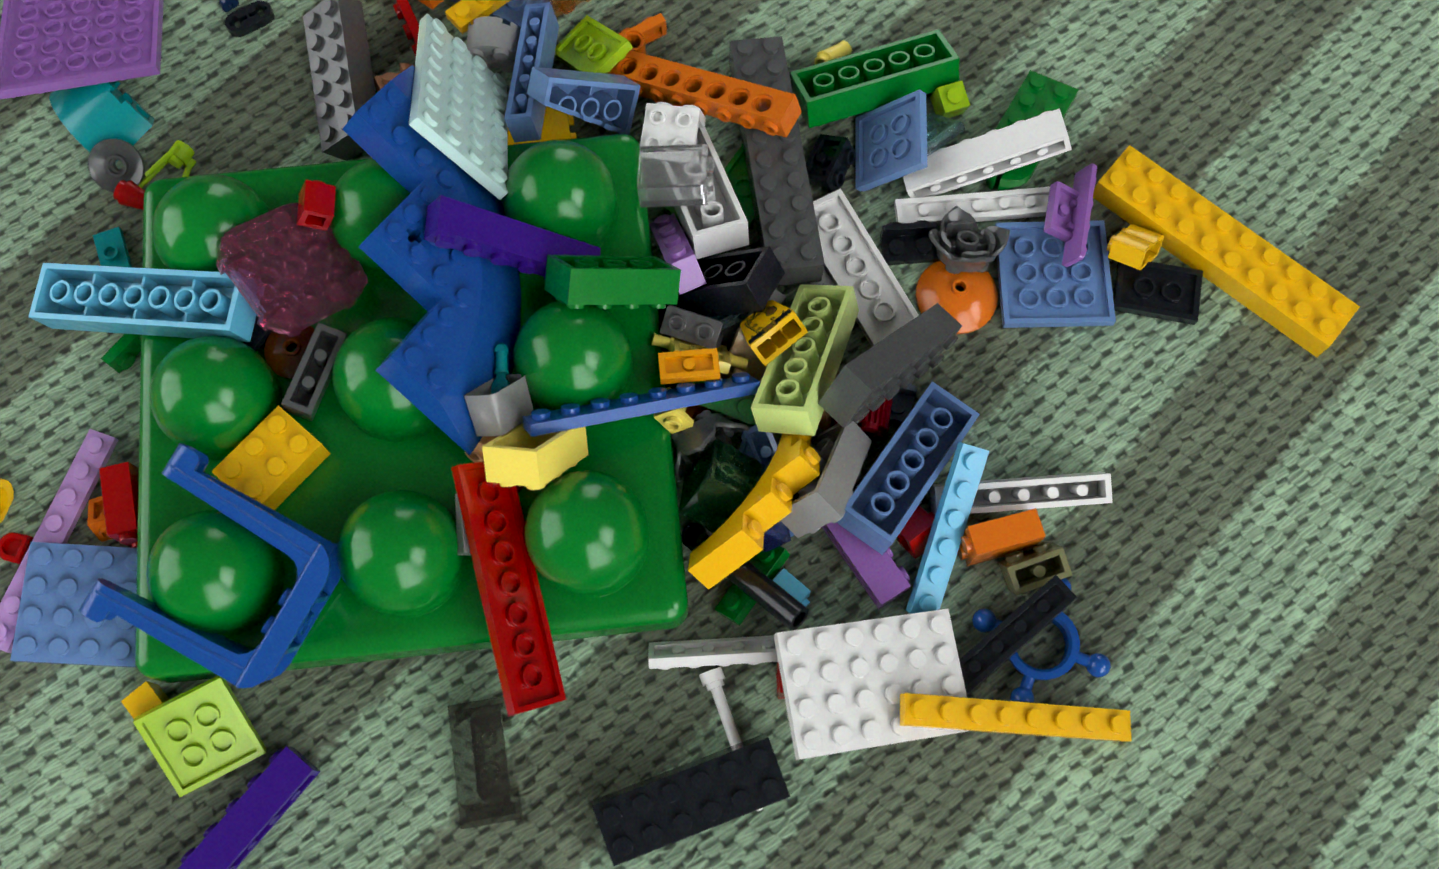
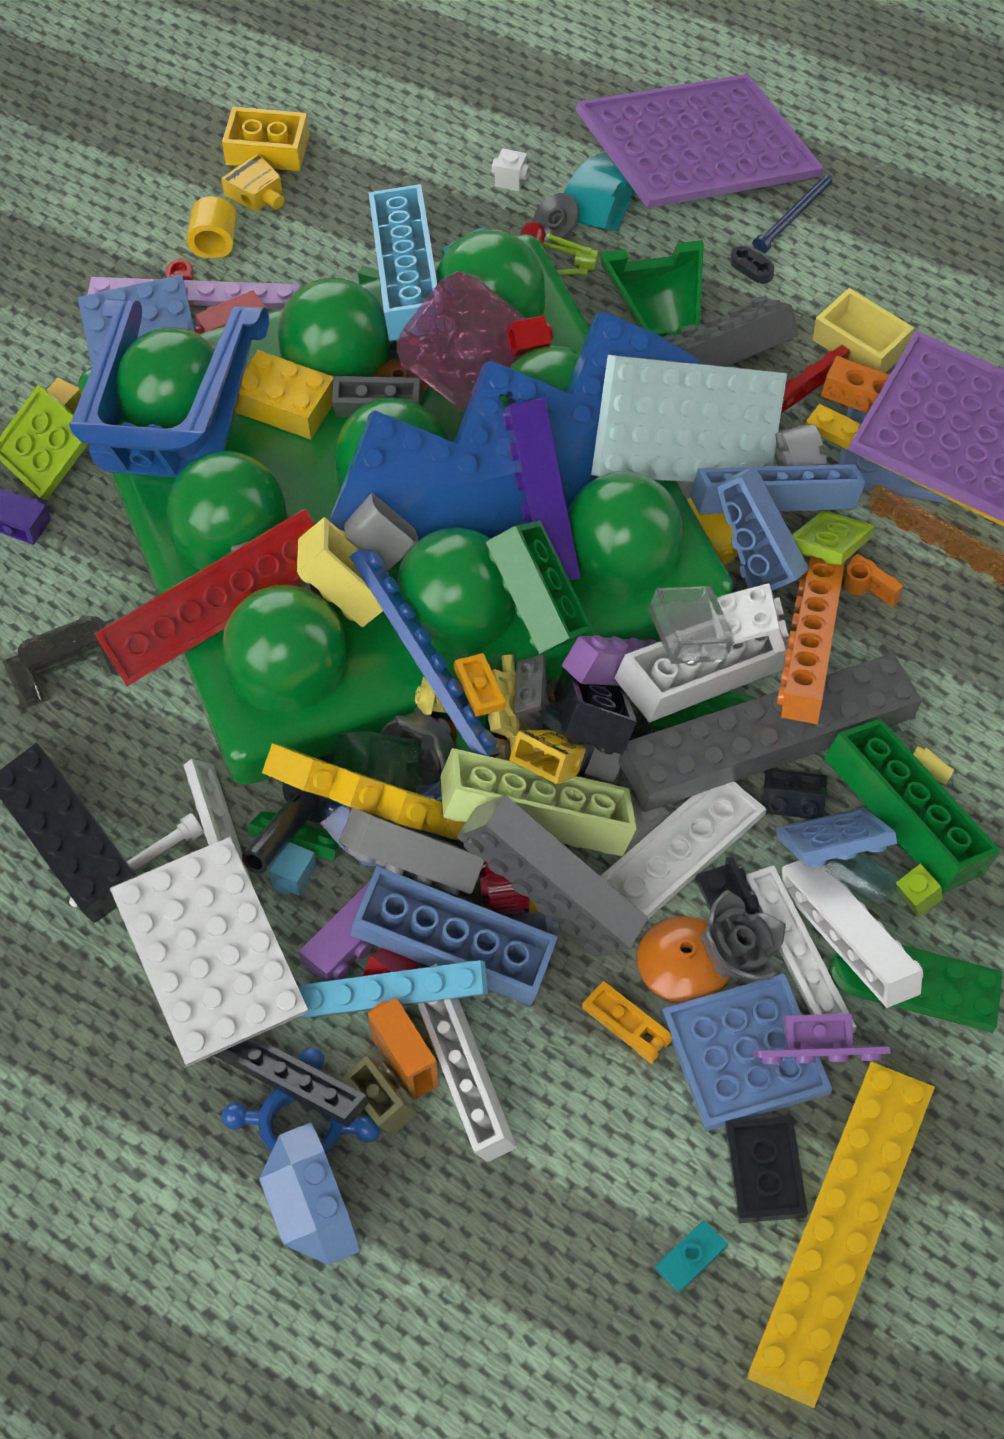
camera: 75 degrees right, 15 degrees down
teal piece [491,343,510,394] -> none
yellow plate [900,693,1132,742] -> none
yellow brick [1107,224,1165,270] -> none
none -> medium blue wedge [259,1122,360,1265]
none -> white brick [491,148,530,191]
none -> light orange plate [582,981,672,1064]
none -> green cone [600,240,704,337]
none -> teal plate [655,1220,728,1294]

